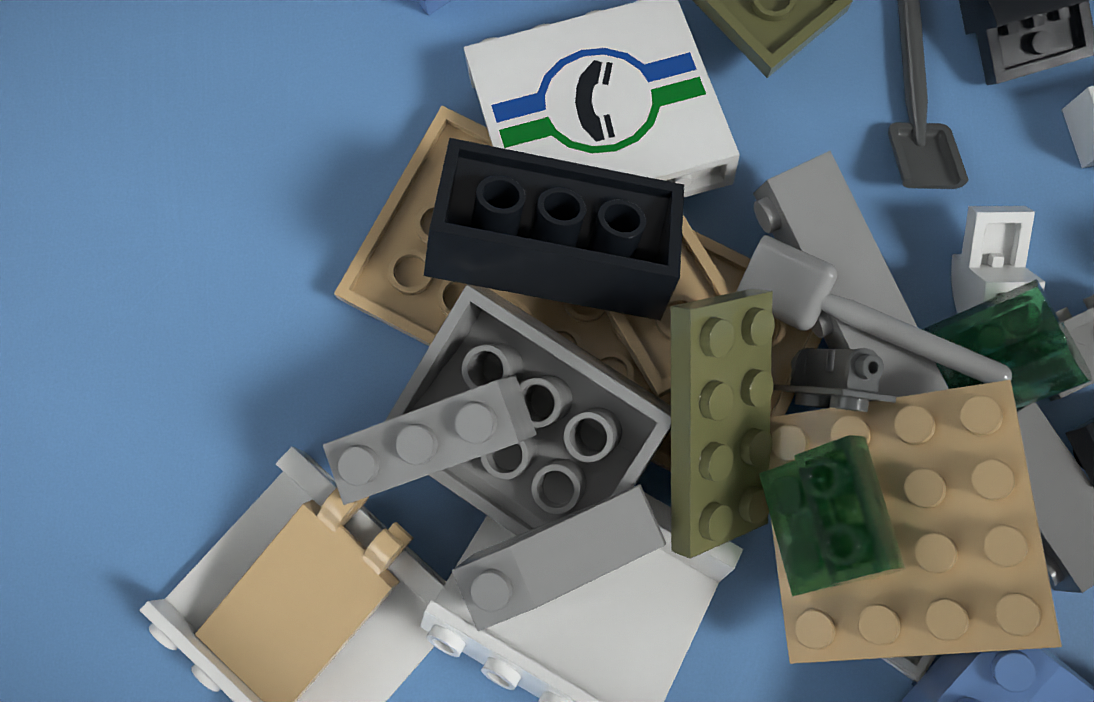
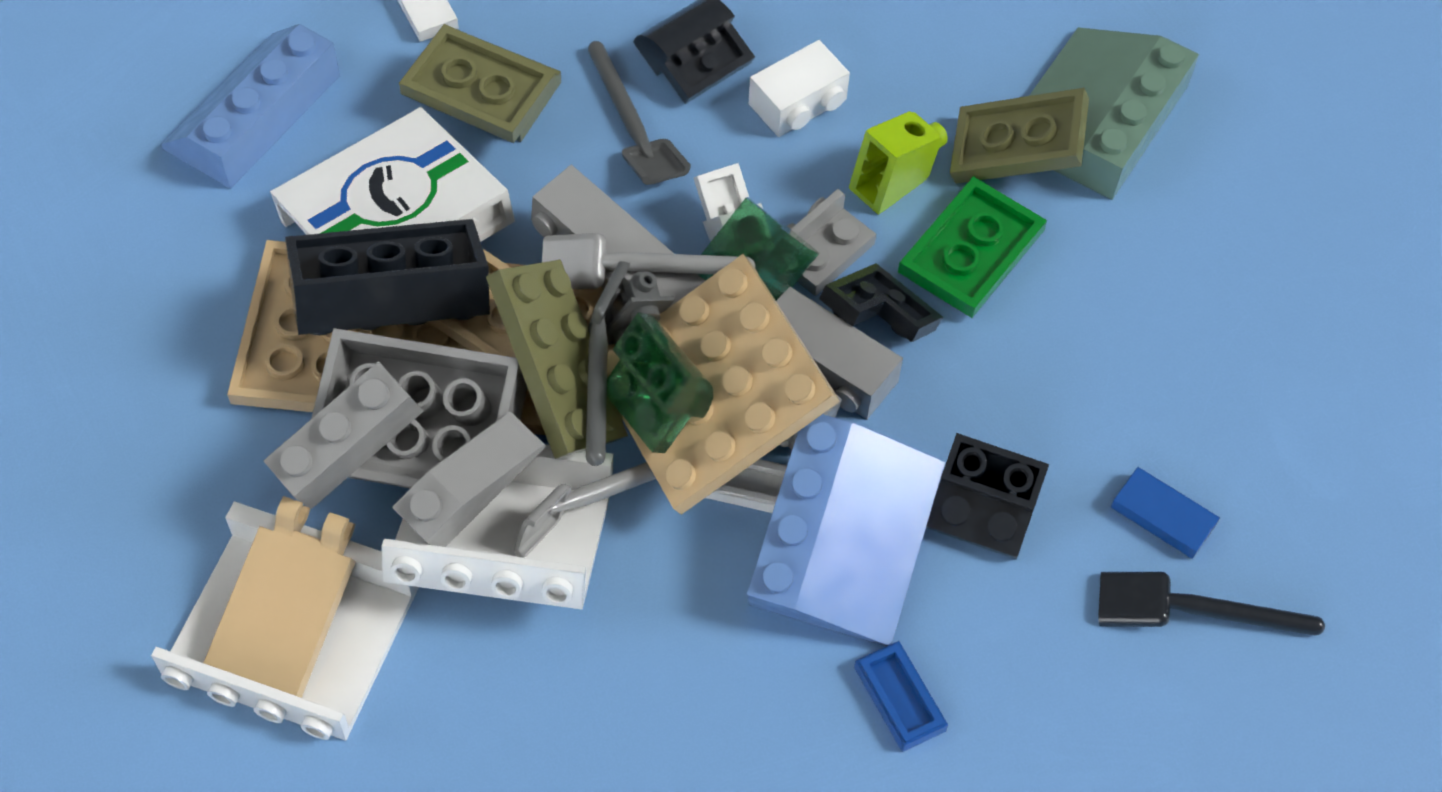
camera: 25 degrees left, 20 degrees down
none -> light grey piece [514,462,656,558]
none -> dark grey piece [586,261,630,466]

